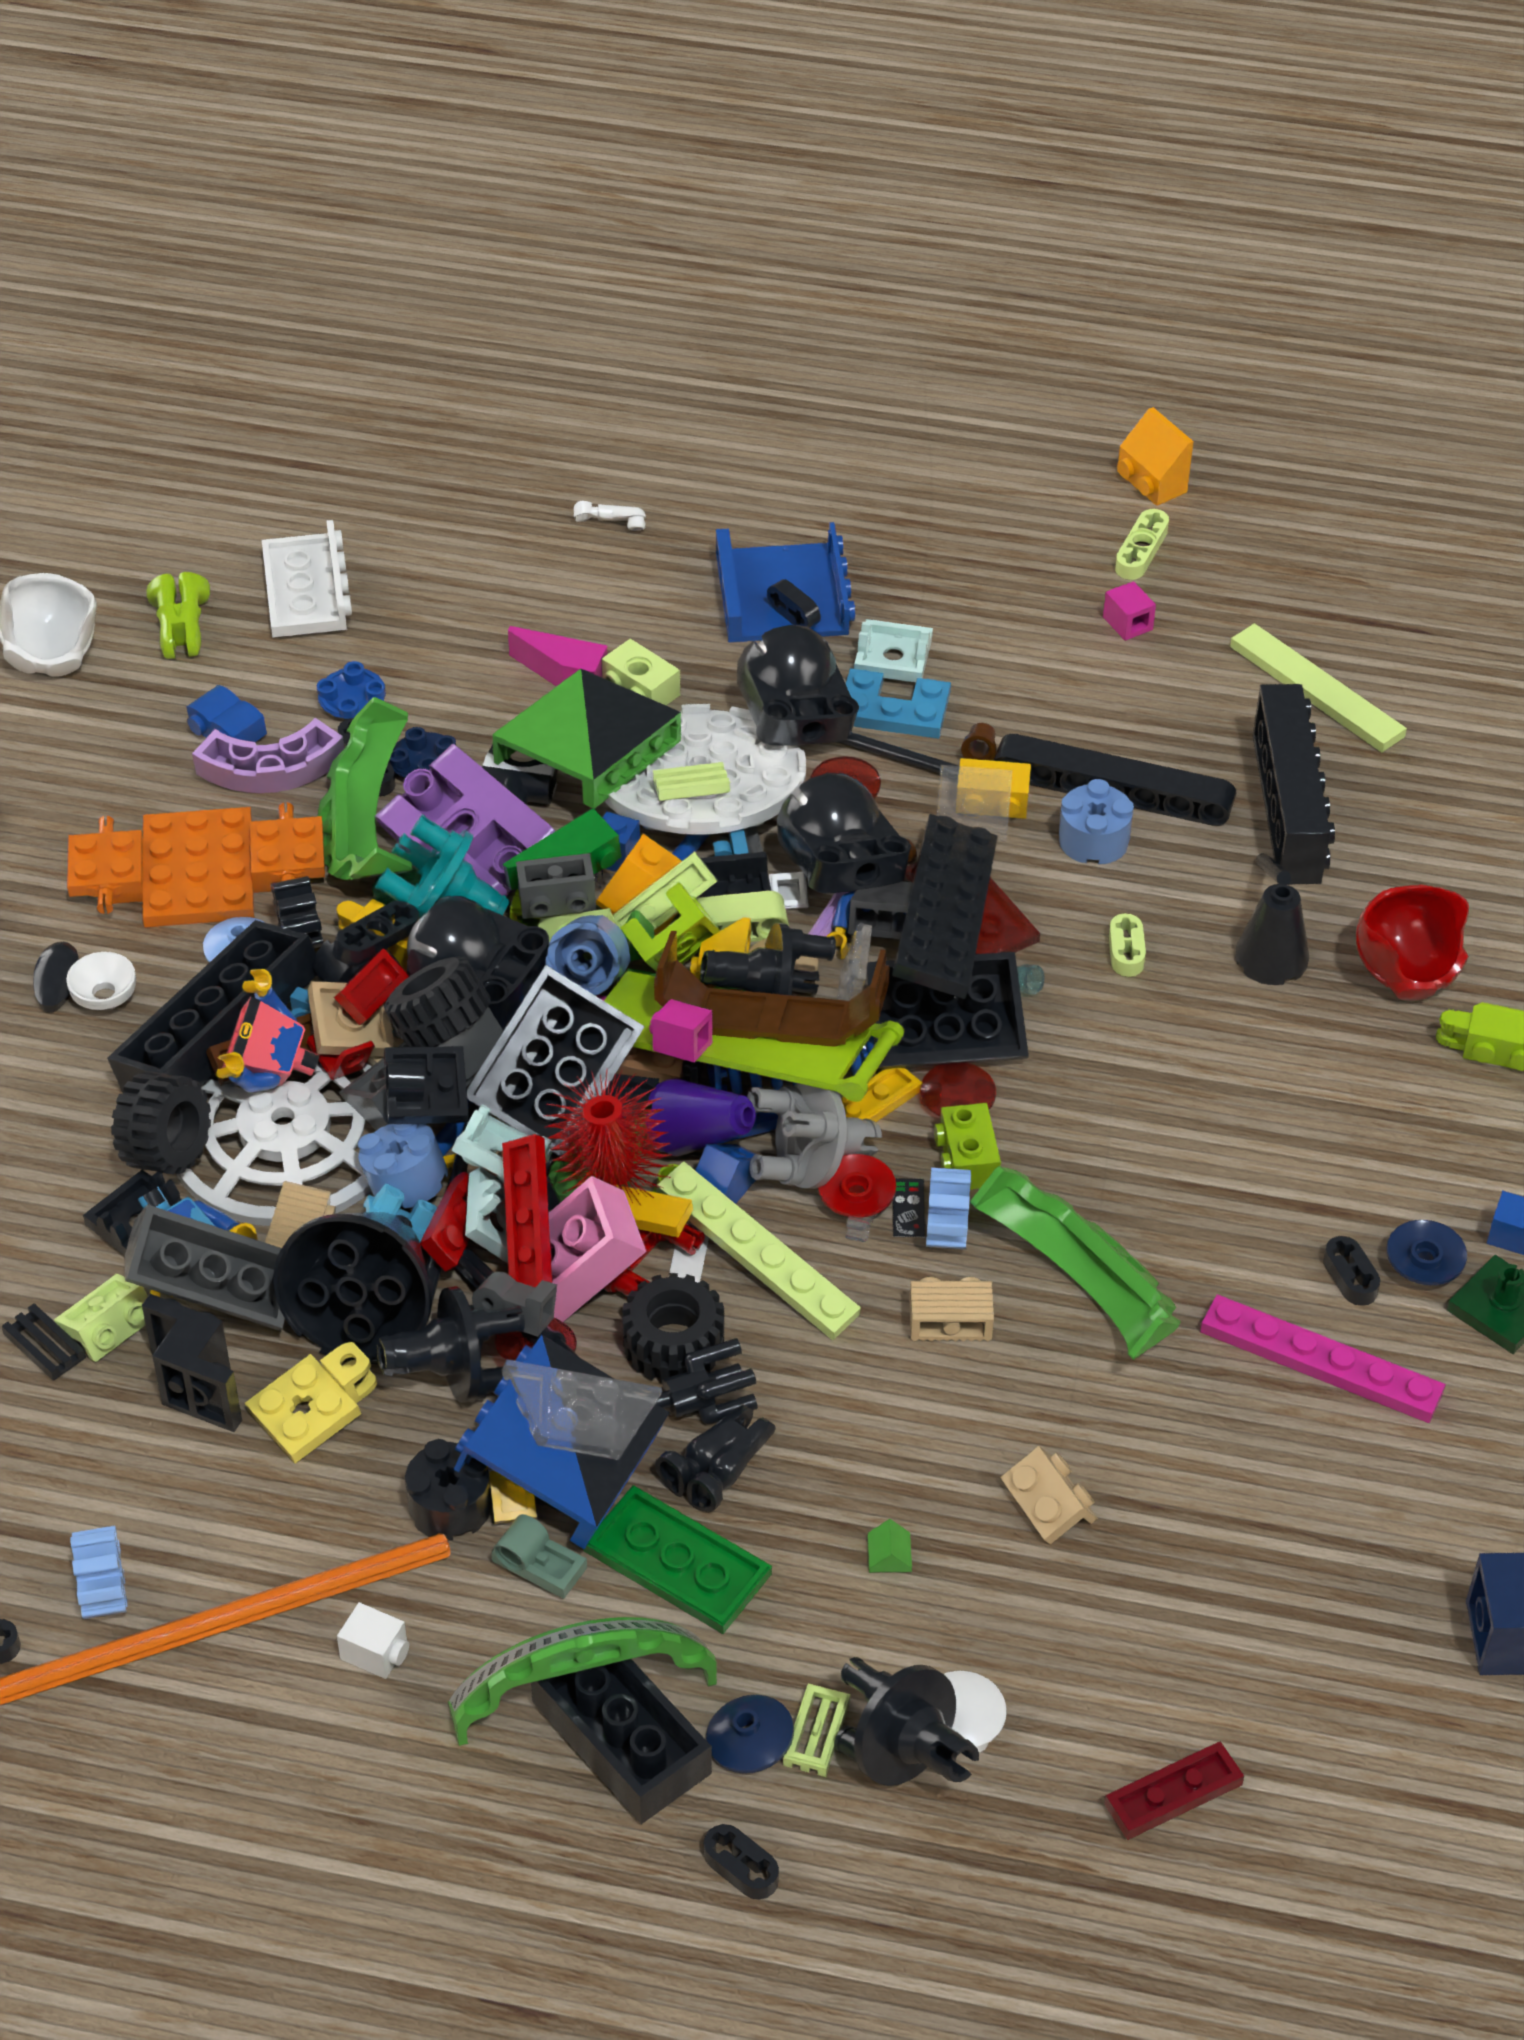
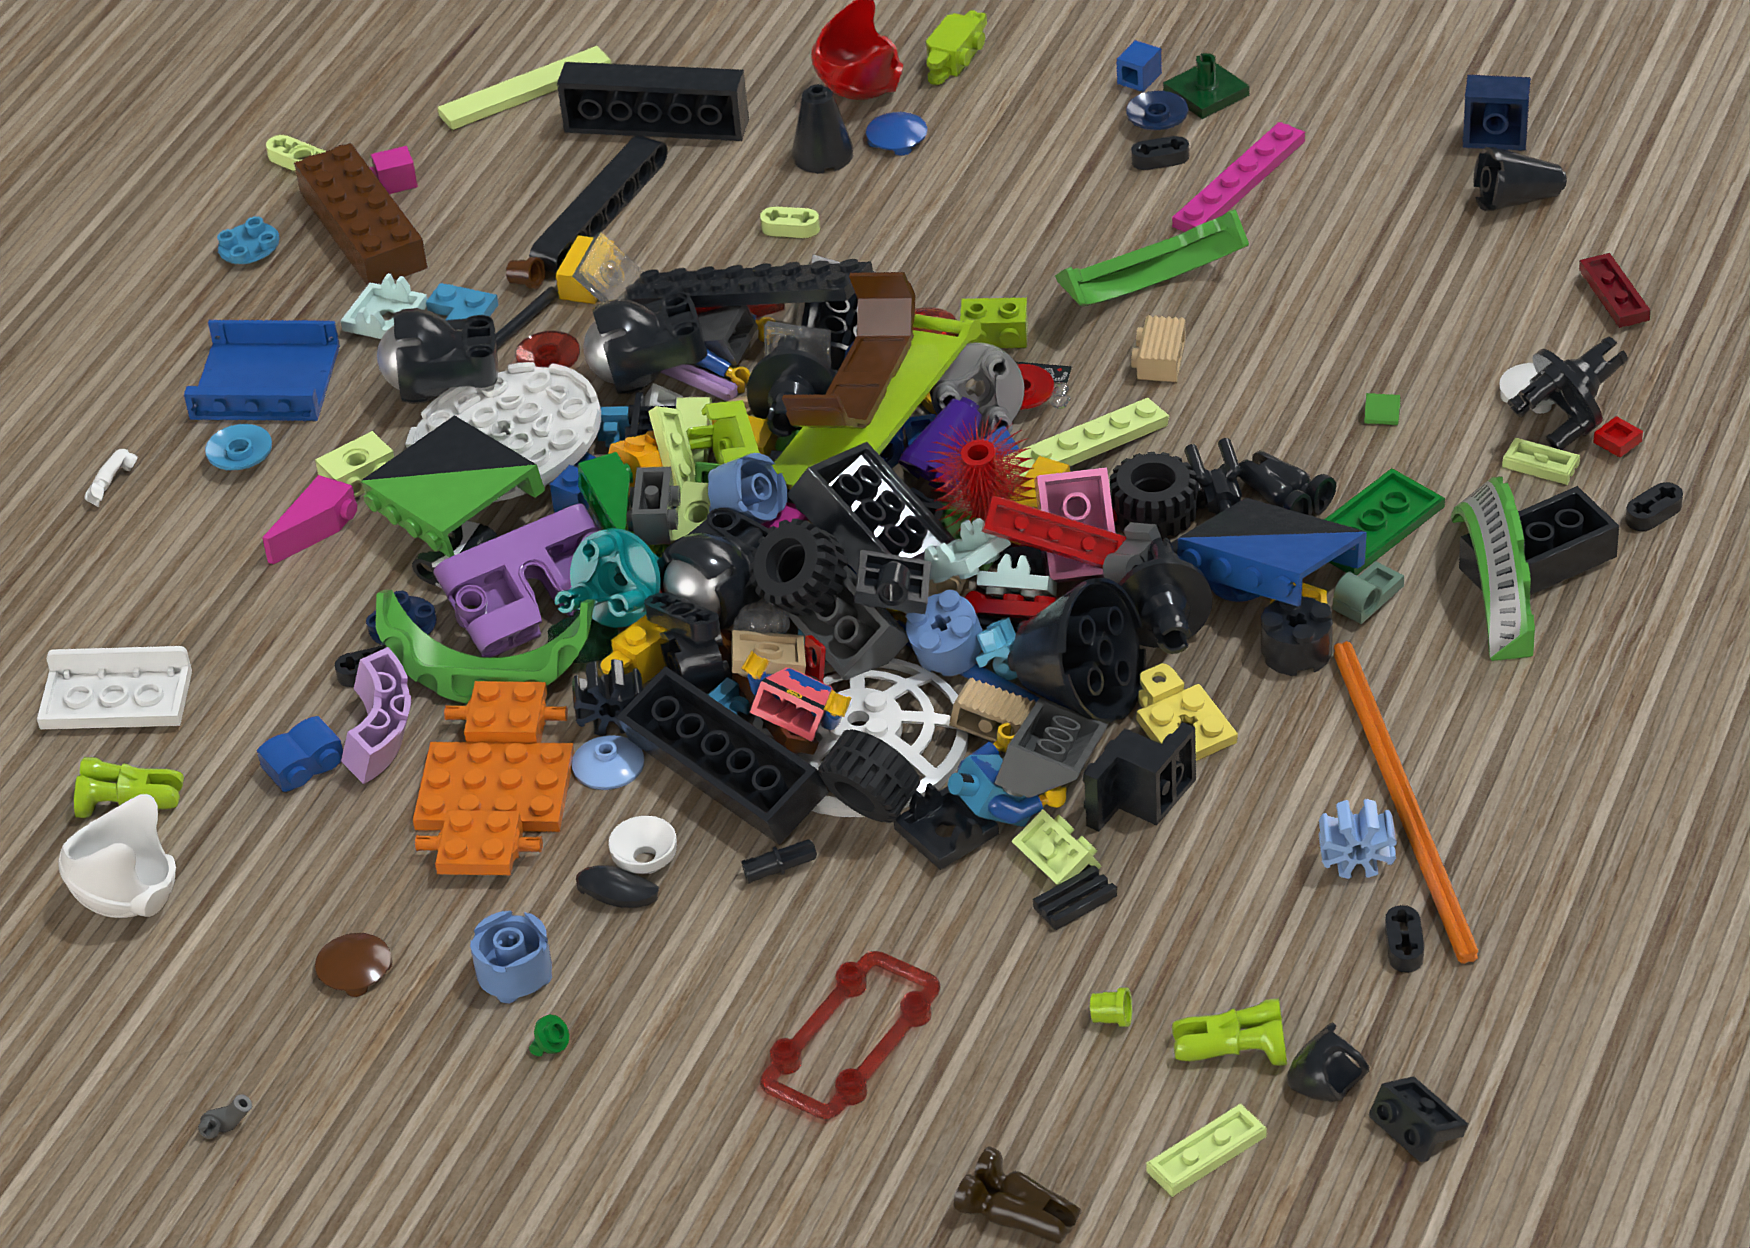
camera: 75 degrees left, 5 degrees down
blue dish [316,661,386,719] -> none
red tile [333,948,409,1025] -> none
white brick [337,1602,409,1679] -> none
clear wing [502,1360,662,1460] -> none
dark pink brick [649,999,713,1062] -> none
yellowish green tile [653,762,730,801] -> none
dark blue dish [706,1695,794,1774] -> none
black beam [767,579,821,628] -> none
light blue gear [926,1167,971,1250] -> none
tan bracket [1000,1446,1098,1544] -> none
medium blue brick [1059,779,1134,864] -> none
light orange slope [1117,407,1194,506] -> none
black bar [1256,853,1291,885] -> none
none -> dark azure dish [205,424,272,470]
none -> dark azure dish [217,216,280,264]
none -> reddish brown brick [294,143,428,286]
none -> black axle [741,839,817,884]
none -> blue dish [866,112,927,156]
none -> black cone [1473,147,1567,211]
none -> red plate [1593,416,1643,458]

